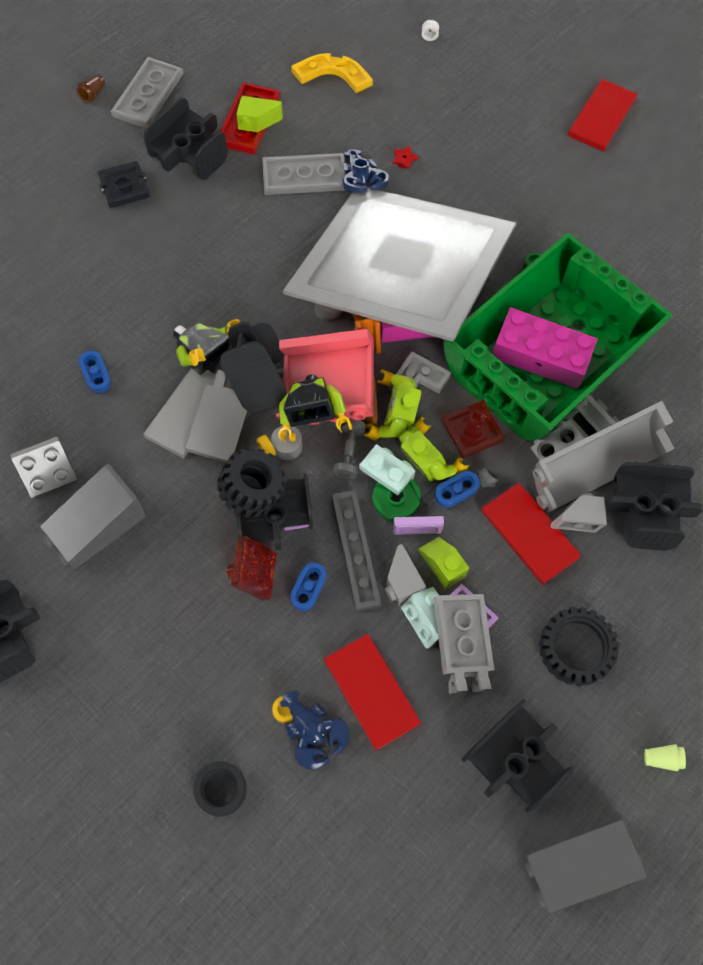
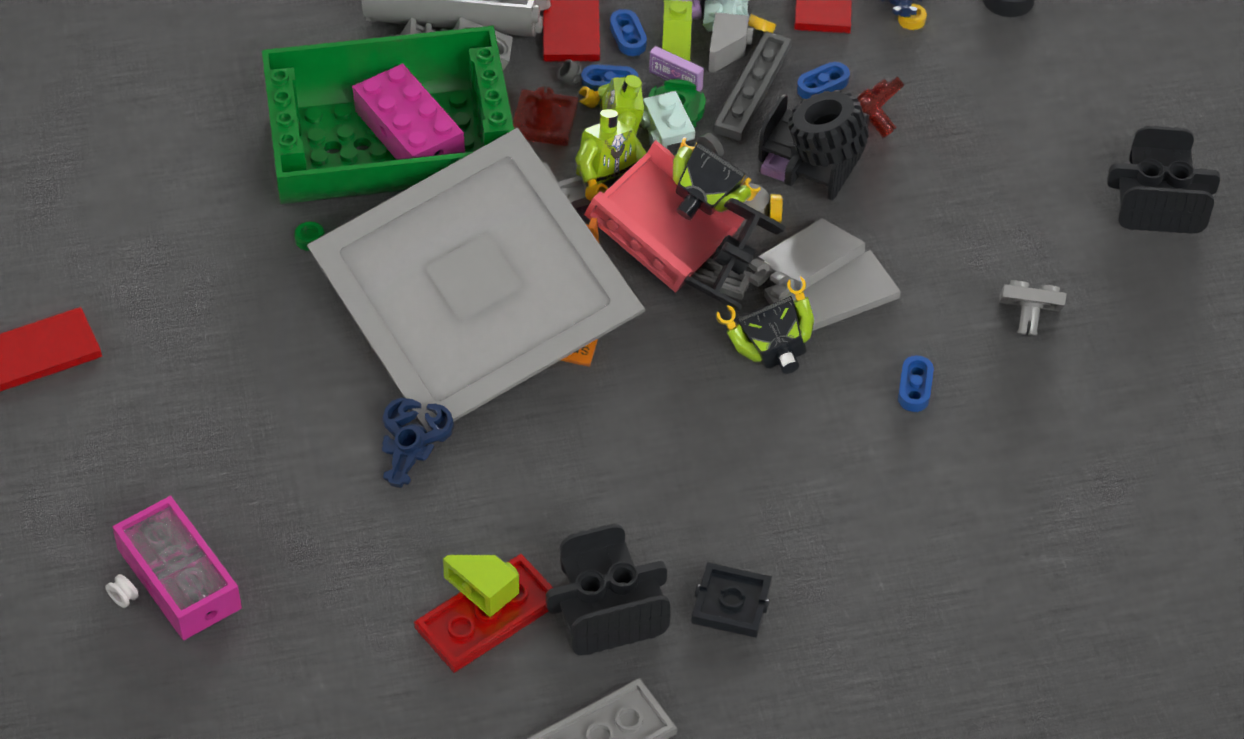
camera: 145 degrees left, 15 degrees down
slope [40,463,146,570] -> none
light grey tile [262,153,346,195] -> none
yellow plate [291,53,373,93] -> none
red plate [393,146,419,169] -> none
none -> brick [112,496,242,641]
none -> blue plate [610,9,647,56]
none -> yellow tile [748,14,777,33]

